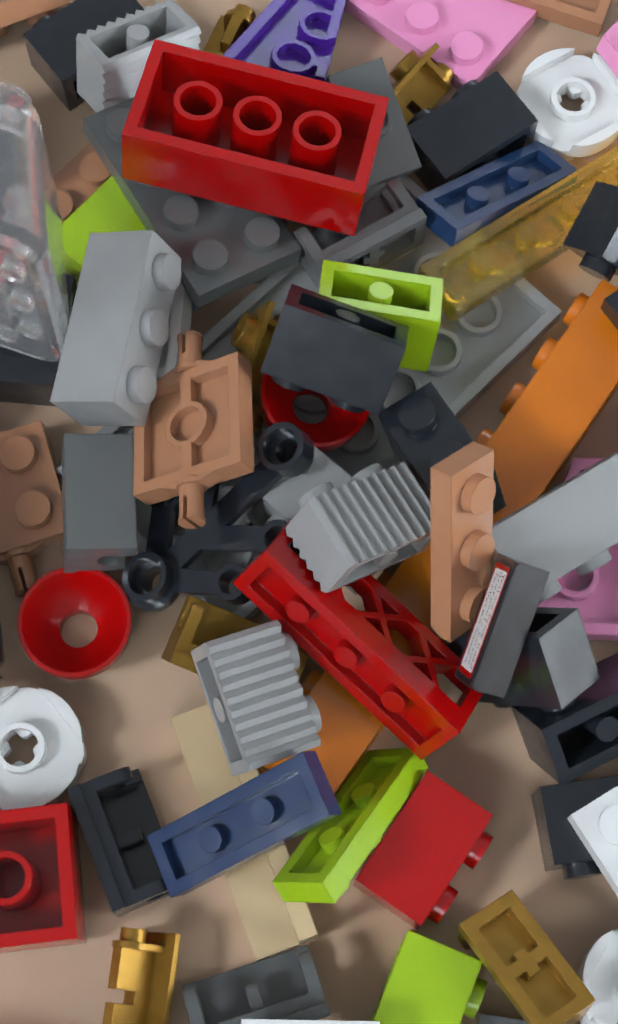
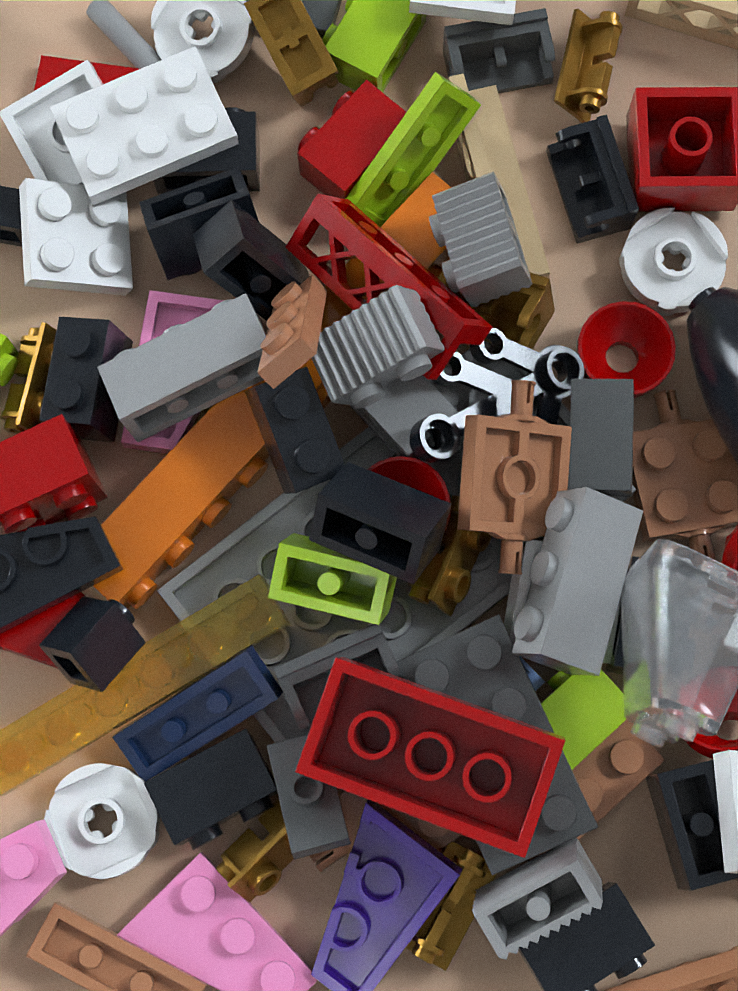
camera: 170 degrees left, 5 degrees up
dark blue plate [147,751,342,898] -> none
black slope [454,553,550,698] -> none

